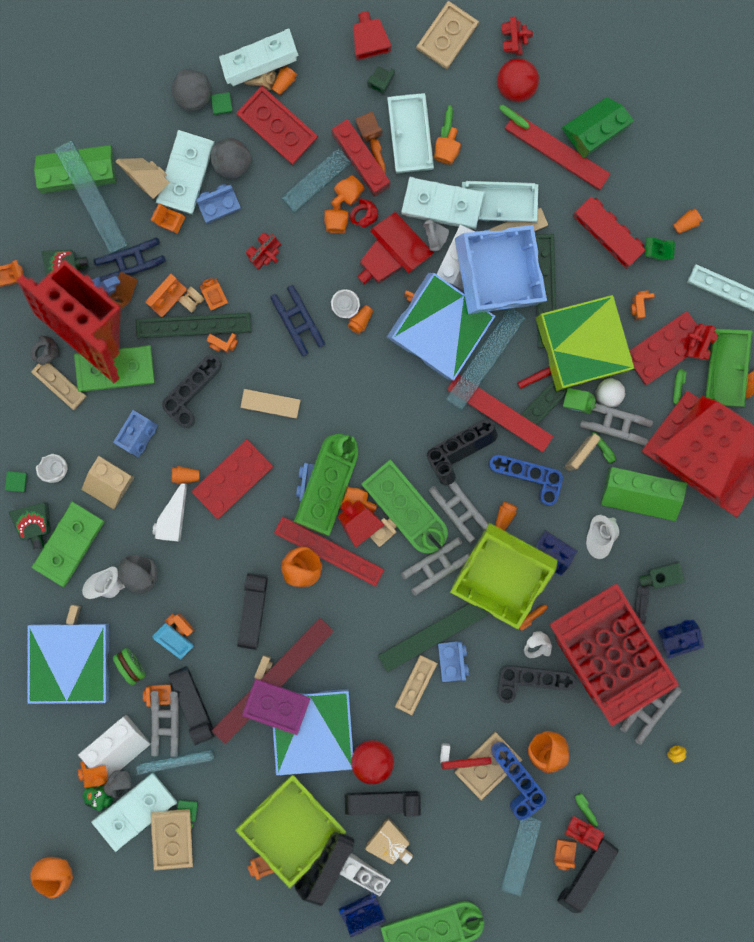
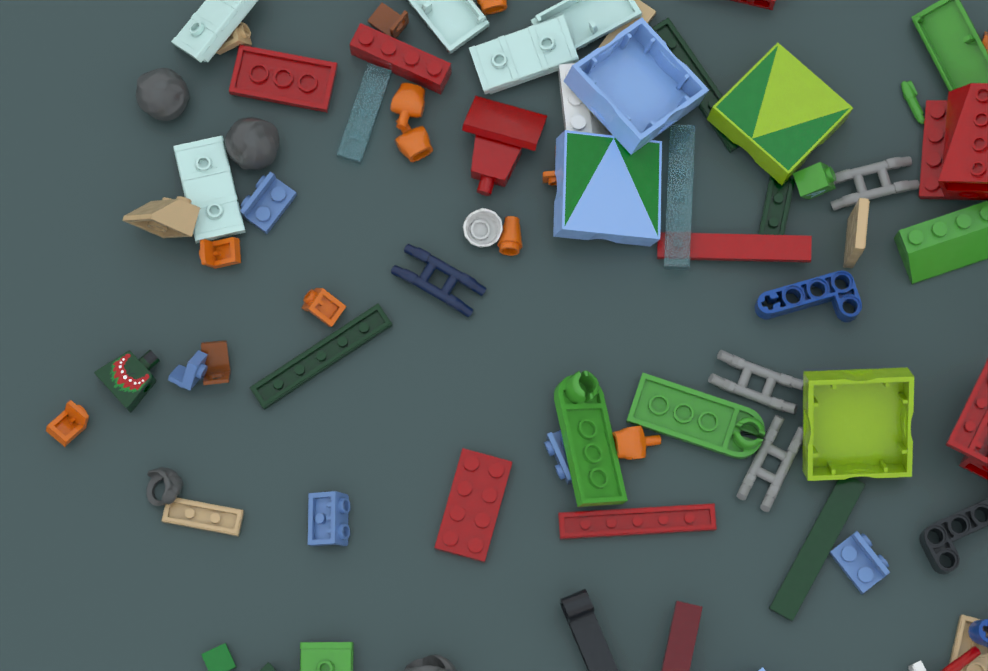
camera: 25 degrees left, 10 degrees down
red wedge [17,260,120,384] -> none
bright green slope [34,145,117,193] -> none
white hair [36,454,68,483] -> none
clear light blue tile [55,140,128,253] -> none
bright green container [74,345,155,392] -> none
tan slope [81,456,135,510] -> none
dark blue piece [93,237,166,282] -> none
orange bracket [145,274,187,317] -> none
white slope [153,483,187,541] -> none
black beam [162,355,222,428] -> none
orange cone [171,466,199,485] -> none
tan wheel [178,286,205,313] -> none
orange bracket [206,333,238,353] -> none
green tile [211,92,233,115] -> none
tan tile [240,389,301,419] -> none
red hips [246,233,281,270] -> none
orange cone [271,65,297,95] -> none
orange piece [281,547,322,587] -> none
red torso [338,500,384,547] -> none
red piece [350,198,379,228] -> none
orange piece [370,139,386,173] -> none
tan bracket [370,518,397,547] -> none
tan tile [395,655,438,715] -> none
light grey piece [423,220,449,251] -> none
black beam [427,419,498,485] -> none
orange cone [495,501,518,531] -> none
red piece [517,367,551,389] -> none
orange piece [519,605,548,631] -> none
white piece [524,631,552,658] -> none
clear blue bracket [535,530,578,575] -> none
white piece [586,515,619,559] -> none
bright green piece [592,432,616,464] -> none
white hair [595,378,626,408] -> none
red plate [629,311,698,386] -> none
orange bracket [630,291,655,320] -> none
red hips [686,324,718,360] -> none

